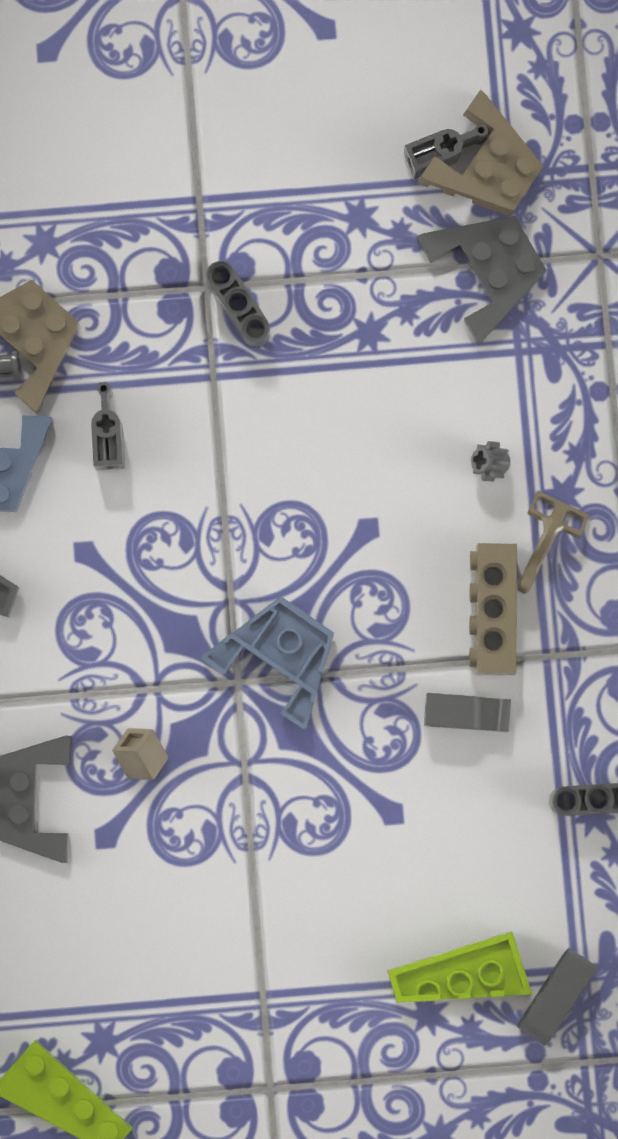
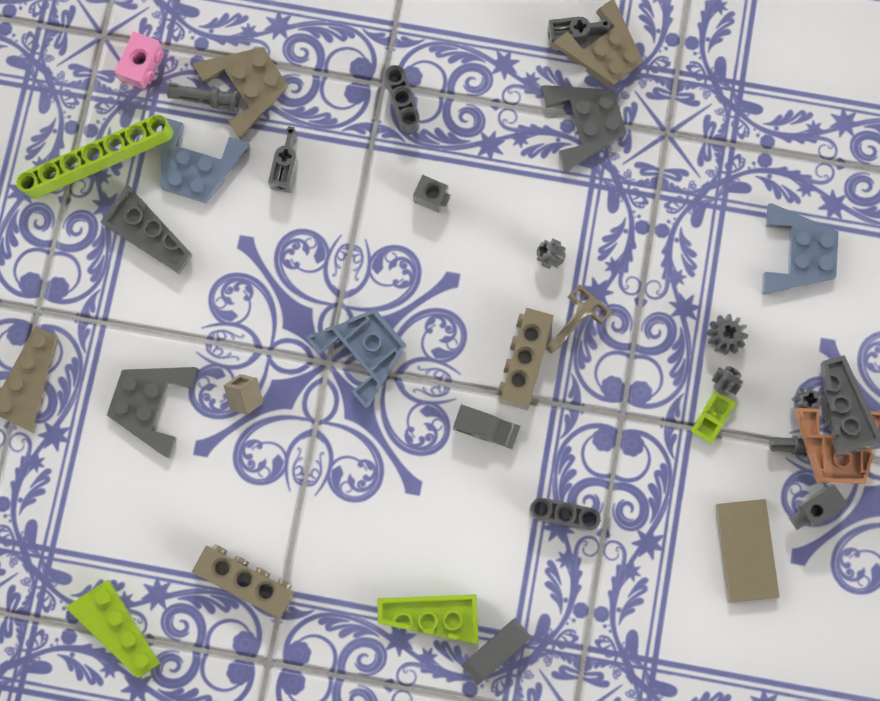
camera: 15 degrees right, 5 degrees down
none -> dark tan brick [192,544,296,619]
none -> dark grey brick [413,174,451,213]

